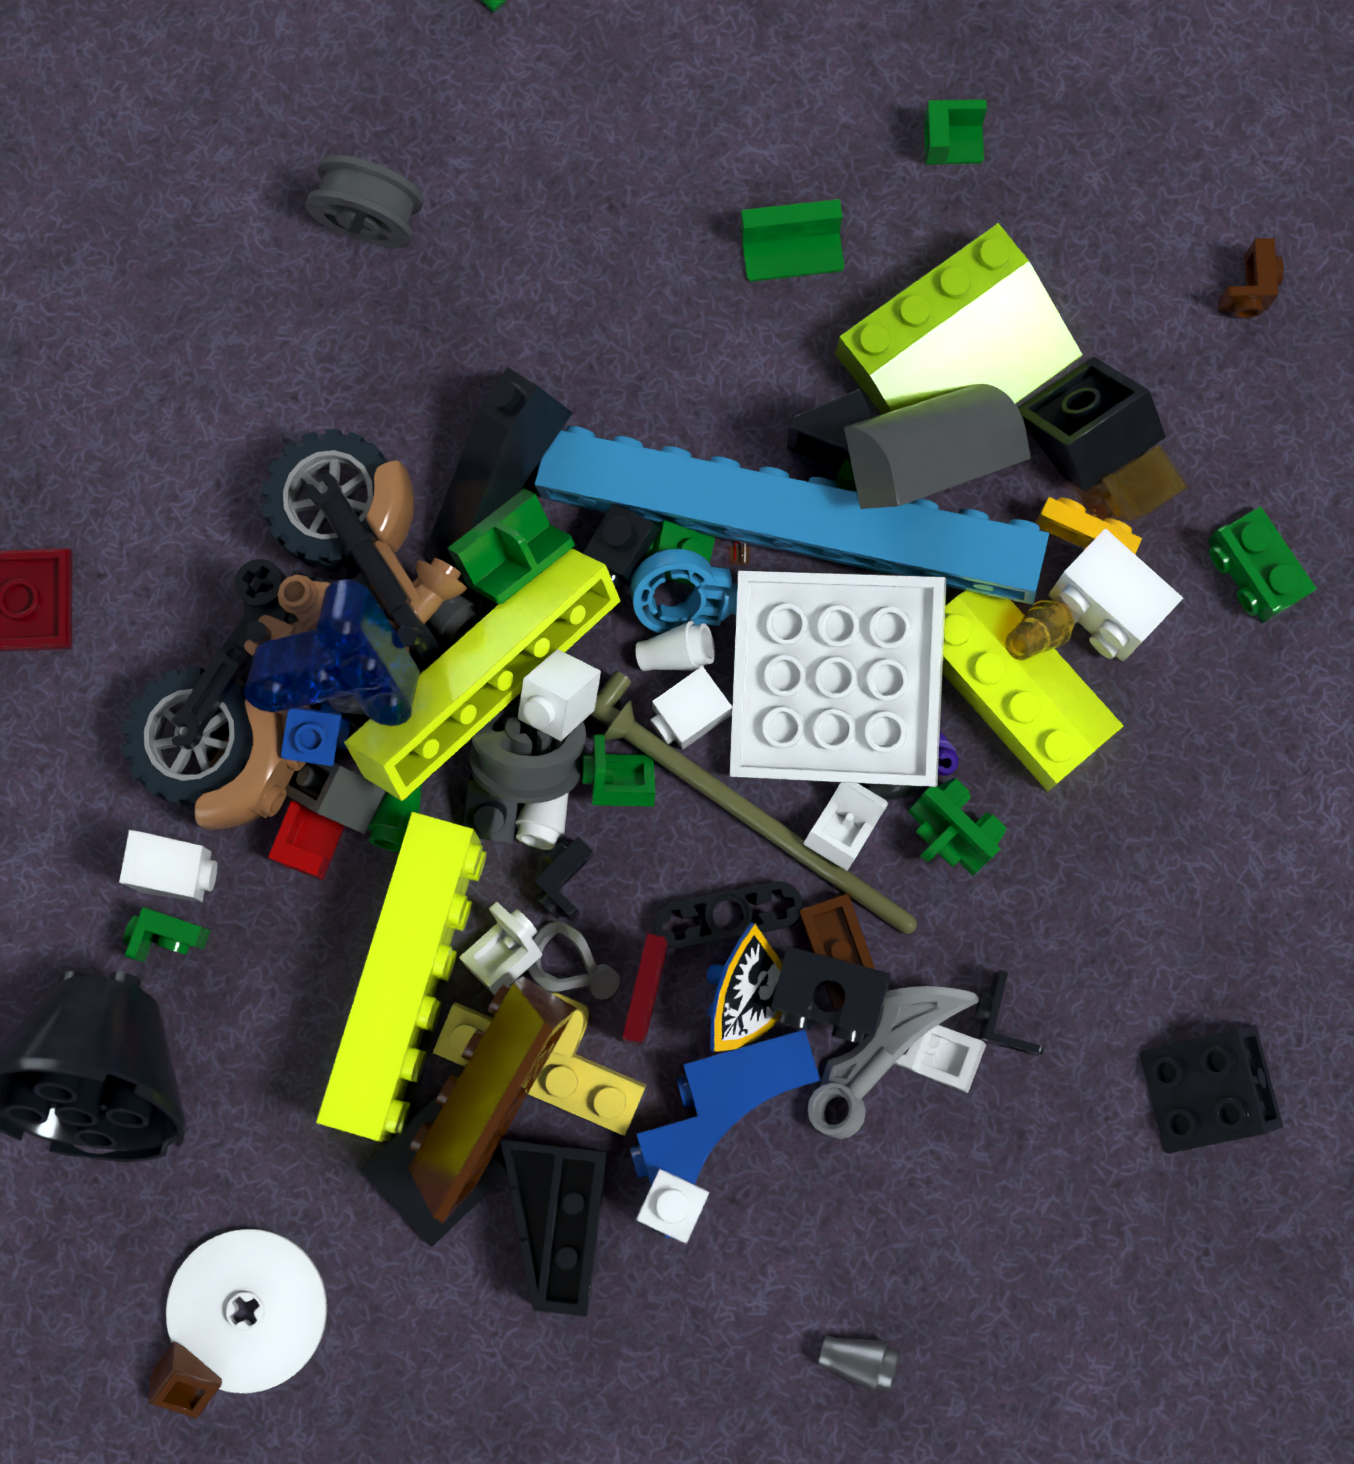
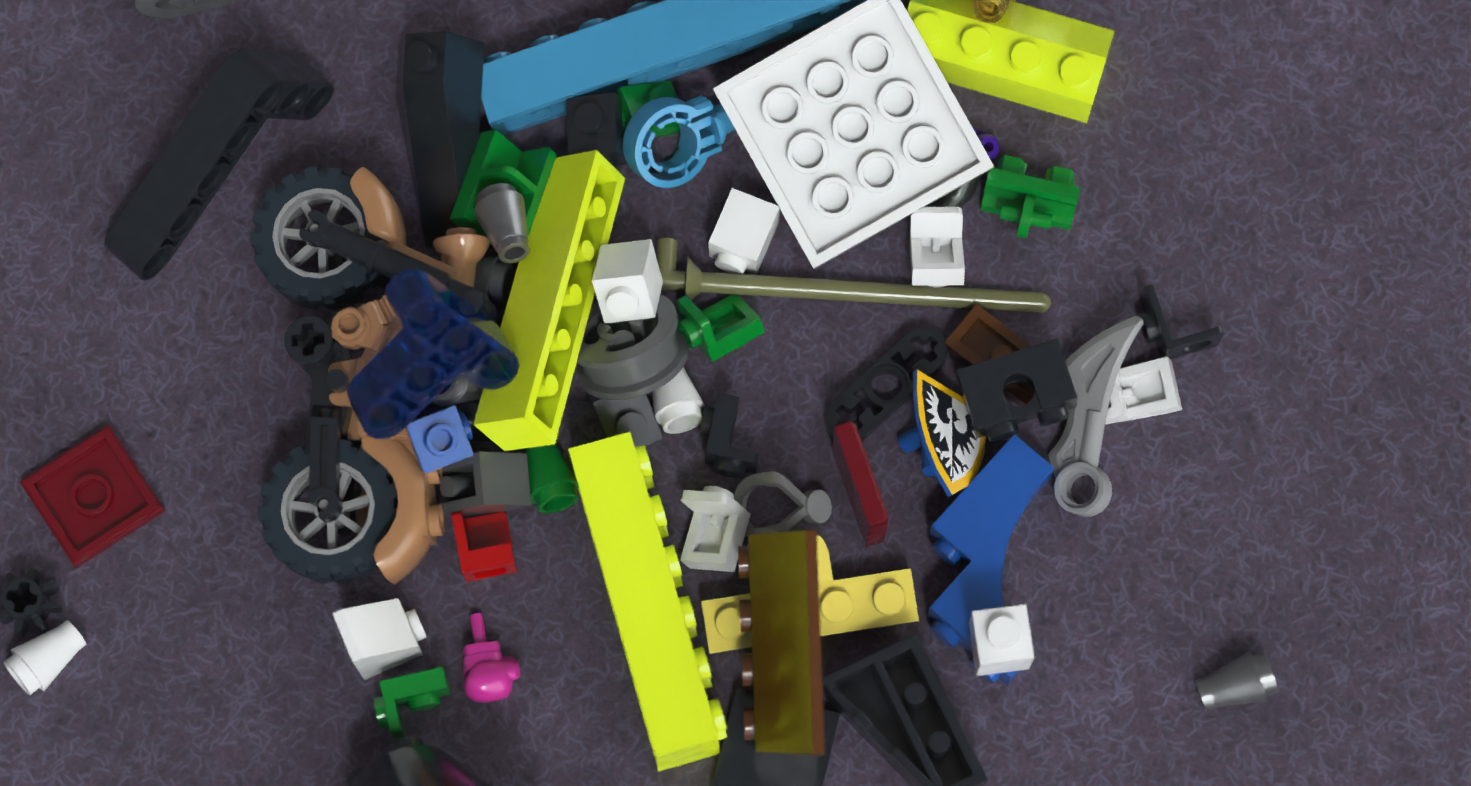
camera: 30 degrees left, 5 degrees down
white cone [636,621,715,671] -> none
clear orange piece [730,542,750,565] -> none
black bracket [1140,1025,1283,1153] -> none
none -> black beam [104,48,334,281]
none -> dark pink piece [462,613,521,703]
none -> flat silver cone [474,183,530,263]

